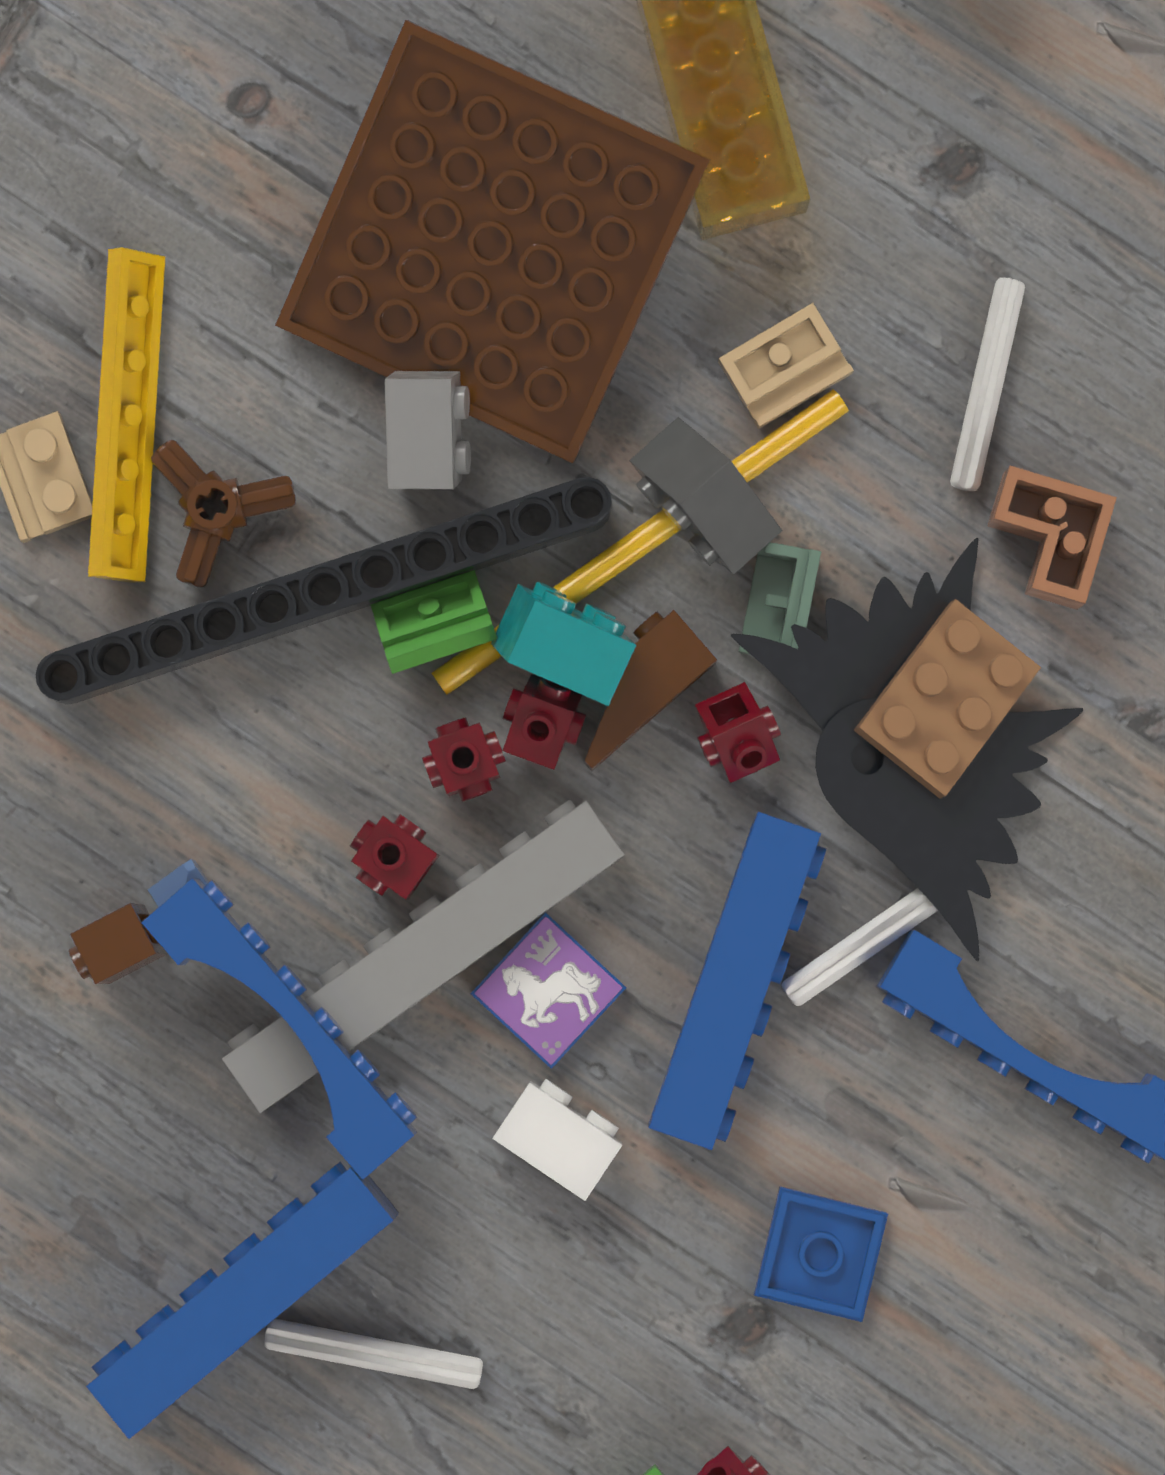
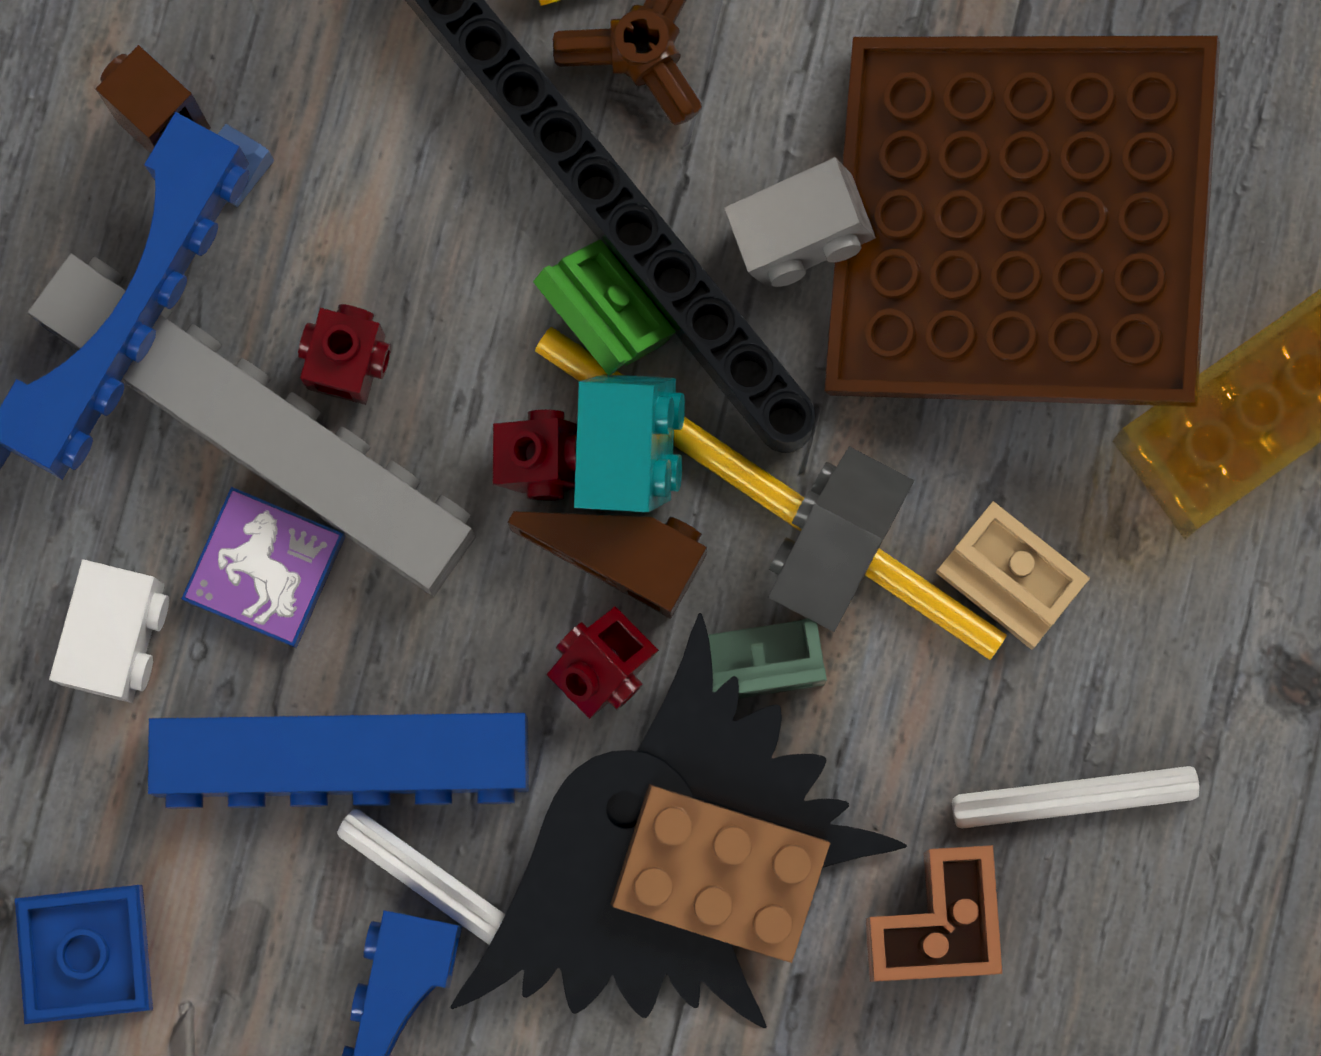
camera: 70 degrees right, 5 degrees down
dark red brick [422,717,506,802] -> none

